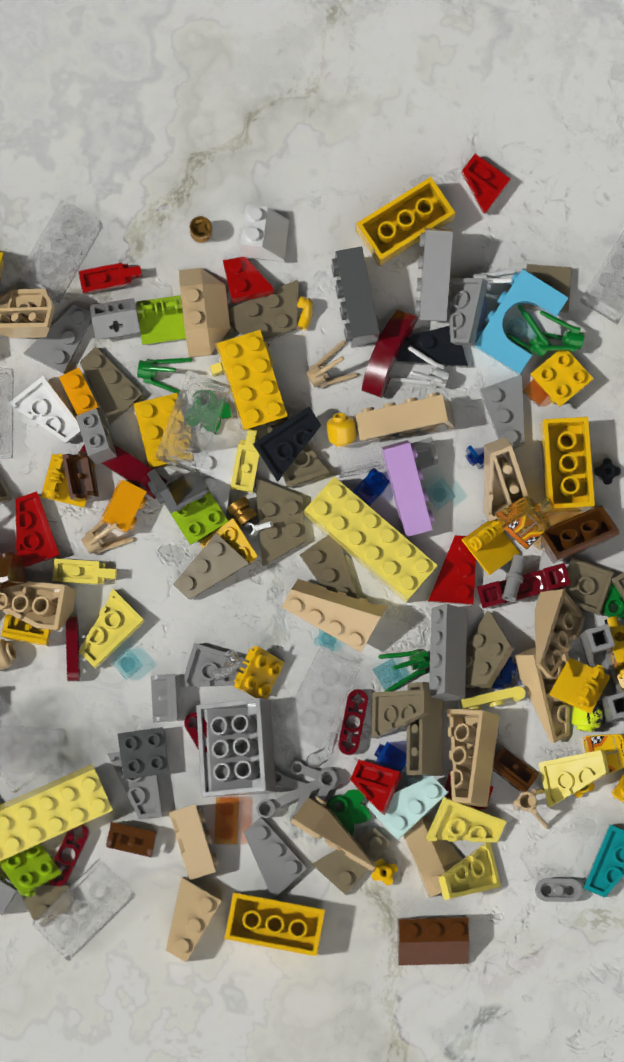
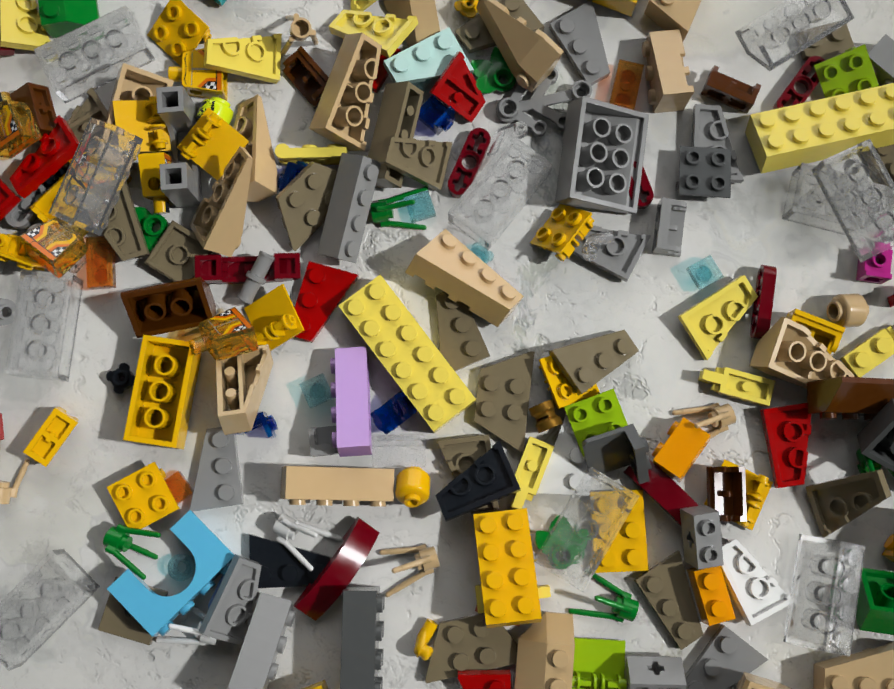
camera: 160 degrees left, 0 degrees up
white hand [244,521,273,537] -> none
green plant [506,304,553,357] -> none

